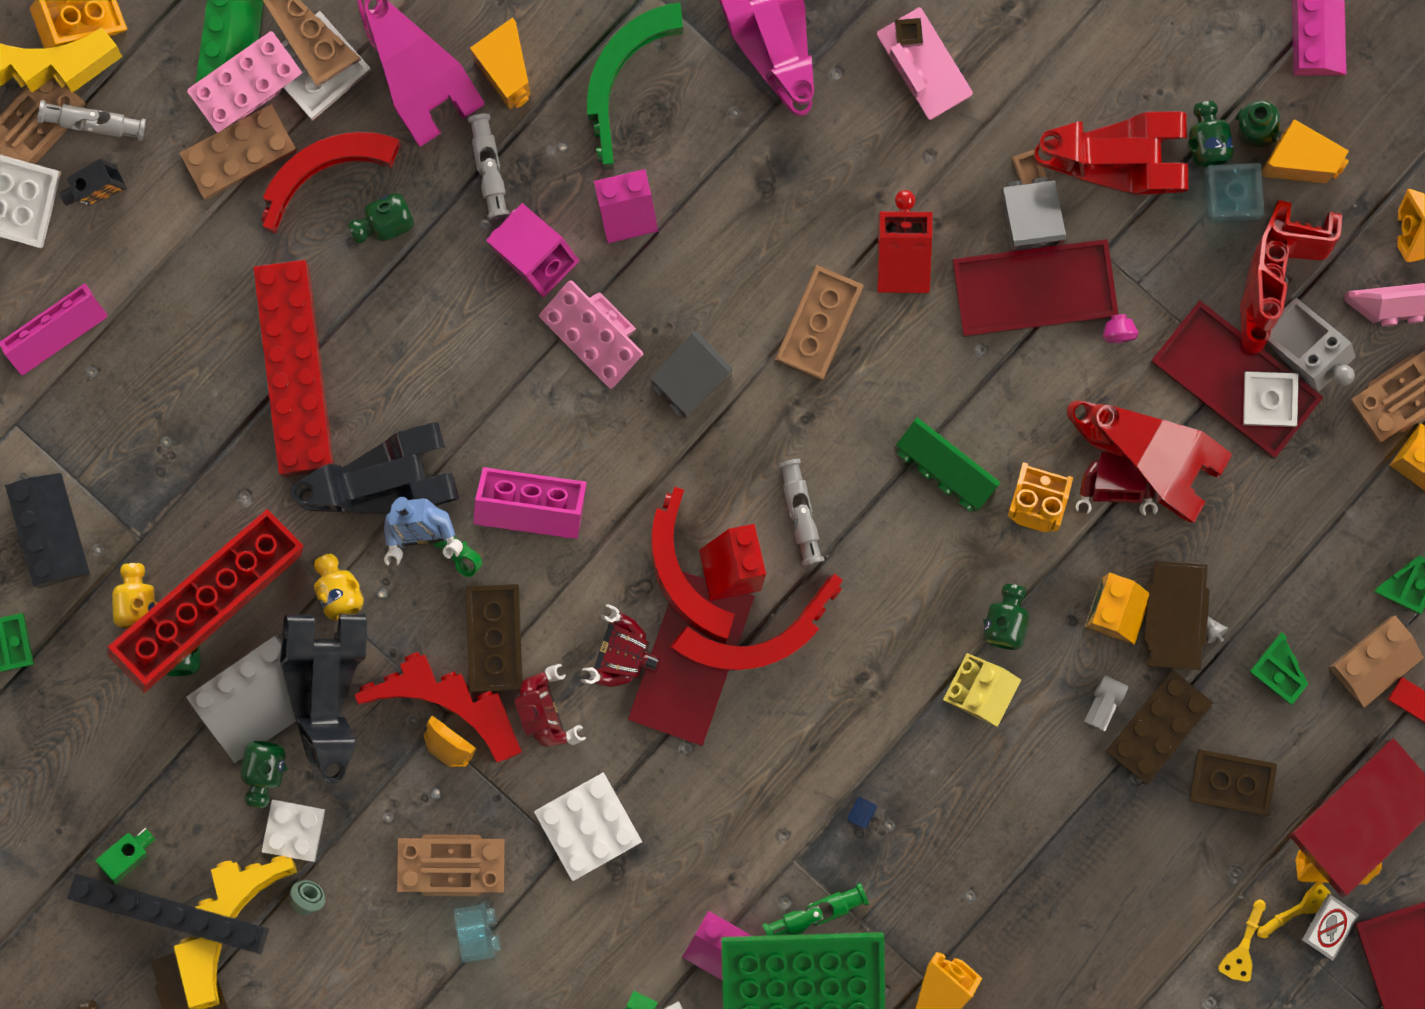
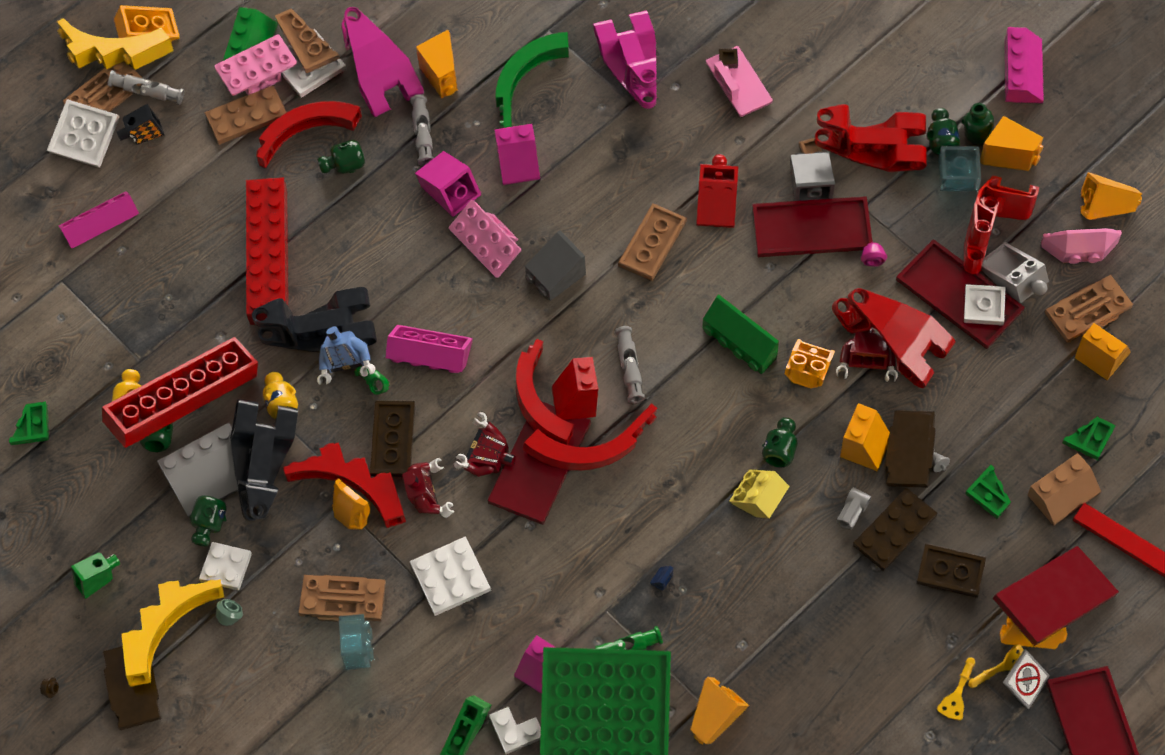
camera: 10 degrees right, 20 degrees down
black slope [5,473,90,589] -> none
black plate [67,873,269,955] -> none

